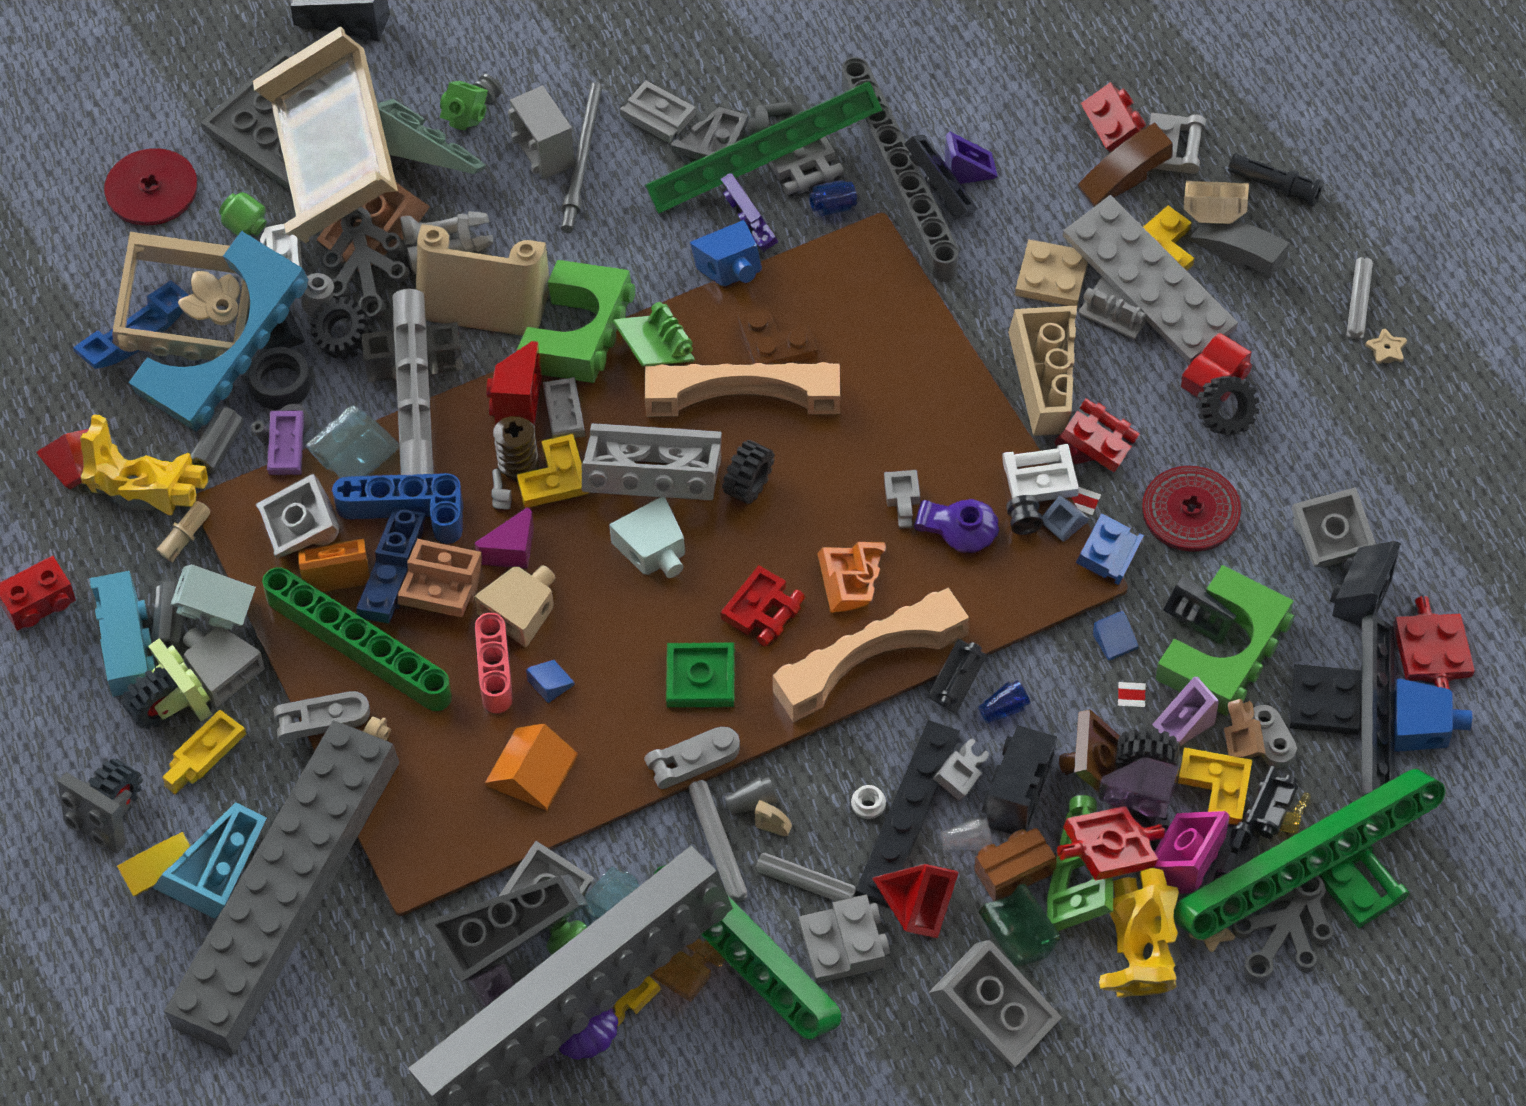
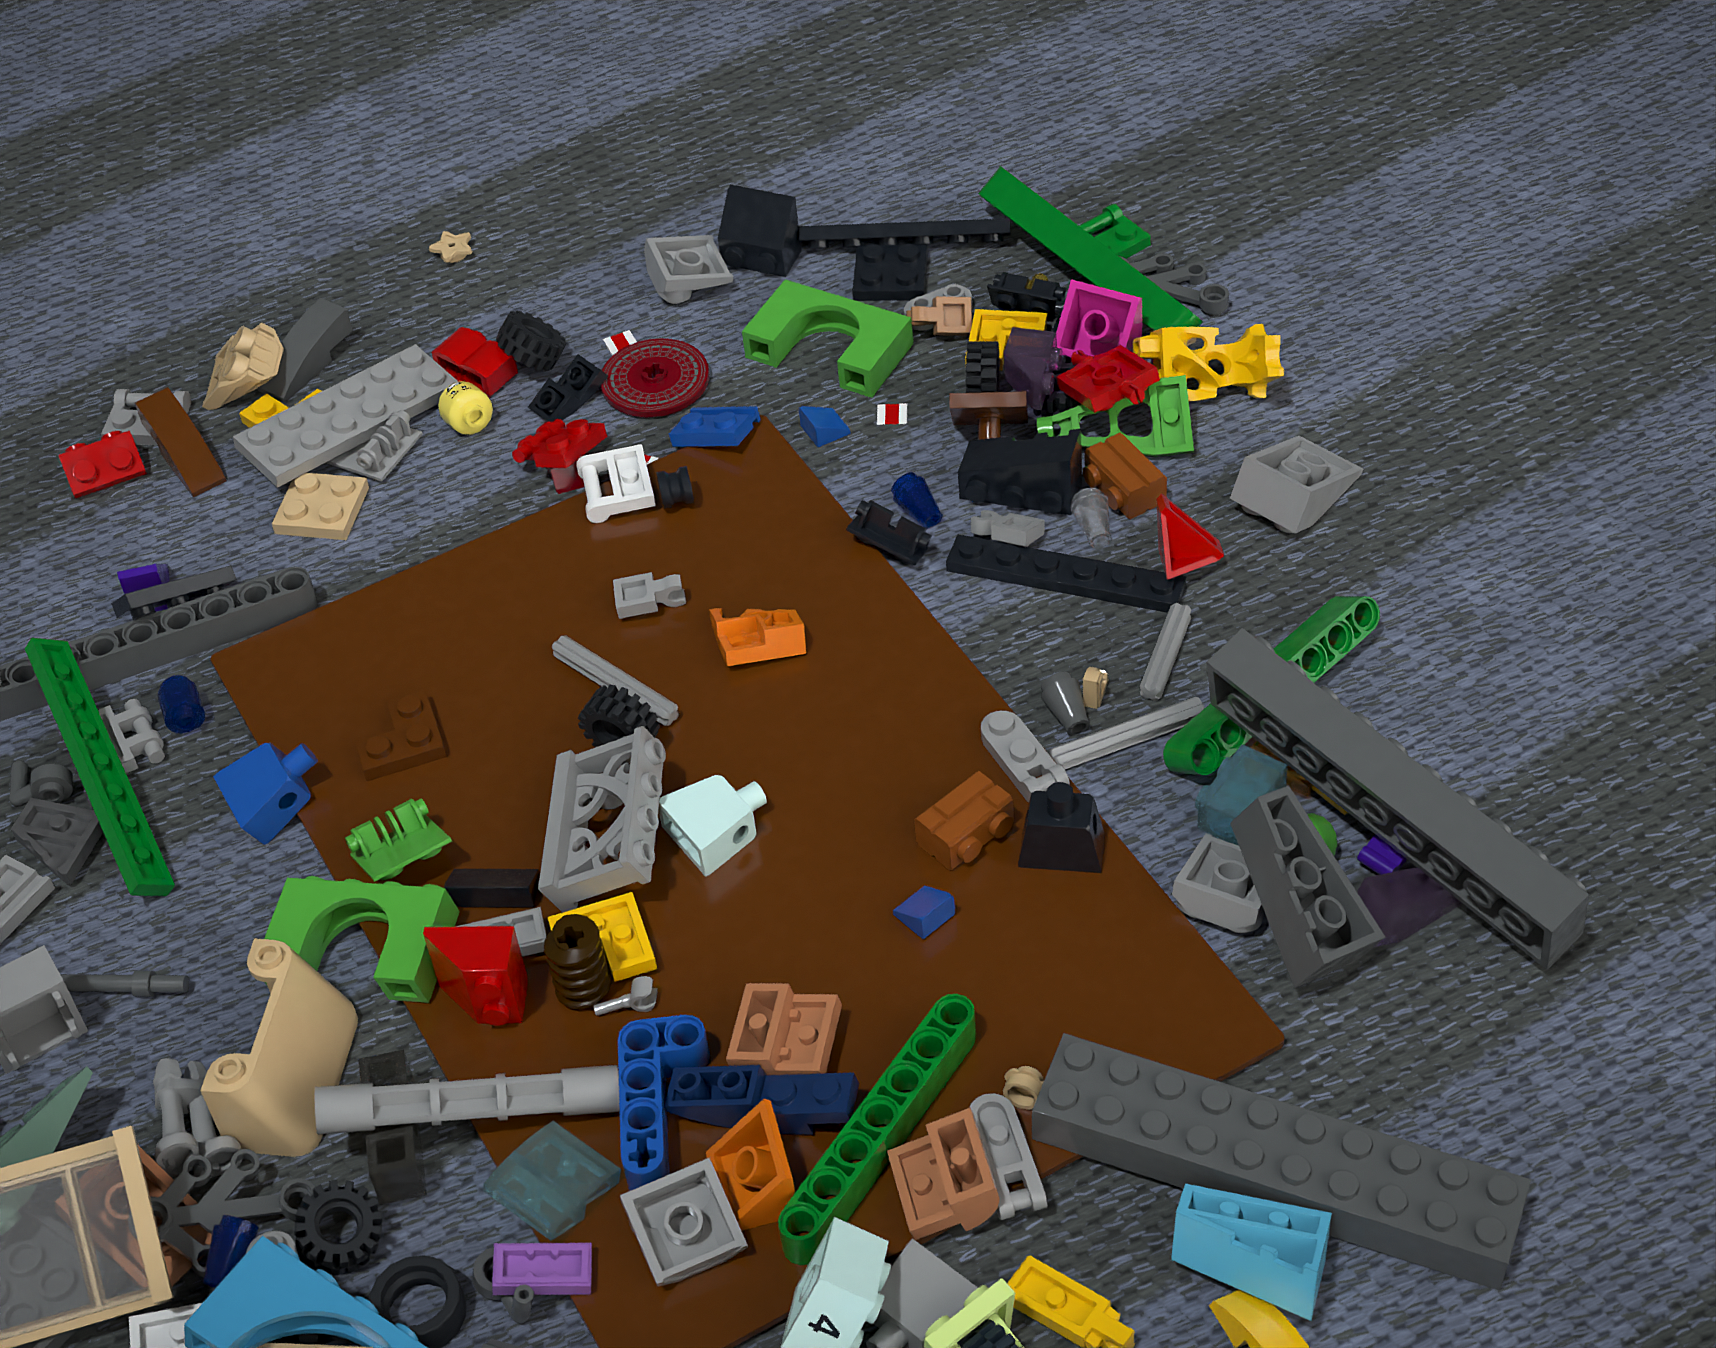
camera: 90 degrees left, 10 degrees down
magenta slope [475,507,534,569] -> none
tan torso [475,565,556,647] -> none
coral beam [475,613,513,714] -> none
orange slope [485,724,578,811] -> none
light nougat arch [645,362,840,417] -> none
green tile [666,643,735,707] -> none
red plate [720,565,805,646] -> none
hinge [721,173,779,253] -> none
light nougat arch [773,588,969,722] -> none
light grey plate [799,895,890,984] -> none
white plate [851,785,886,819] -> none
dark purple animal [914,499,999,553] -> none
clear green bracket [978,884,1061,967] -> none
tan wedge [1008,306,1077,436] -> none
sand blue slope [1042,495,1090,542] -> none
lavender slope [1152,677,1219,746] -> none
black slope [1163,576,1236,644] -> none
black pin [1228,153,1324,207] -> none
light grey axle [1346,257,1373,340] -> none
red plate [1393,596,1475,690] -> none
blue torso [1394,679,1472,752] -> none
none -> clear blue cone [202,1215,259,1288]
none -> light yellow head [438,381,493,435]
none -> black slope [444,869,540,907]
none -> black slope [528,354,608,422]
none -> light grey axle [552,636,679,726]
none -> sticker [603,330,636,355]
none -> nougat brick [887,1108,1000,1240]
none -> dark orange brick [914,771,1014,871]
none -> black torso [1018,782,1105,873]

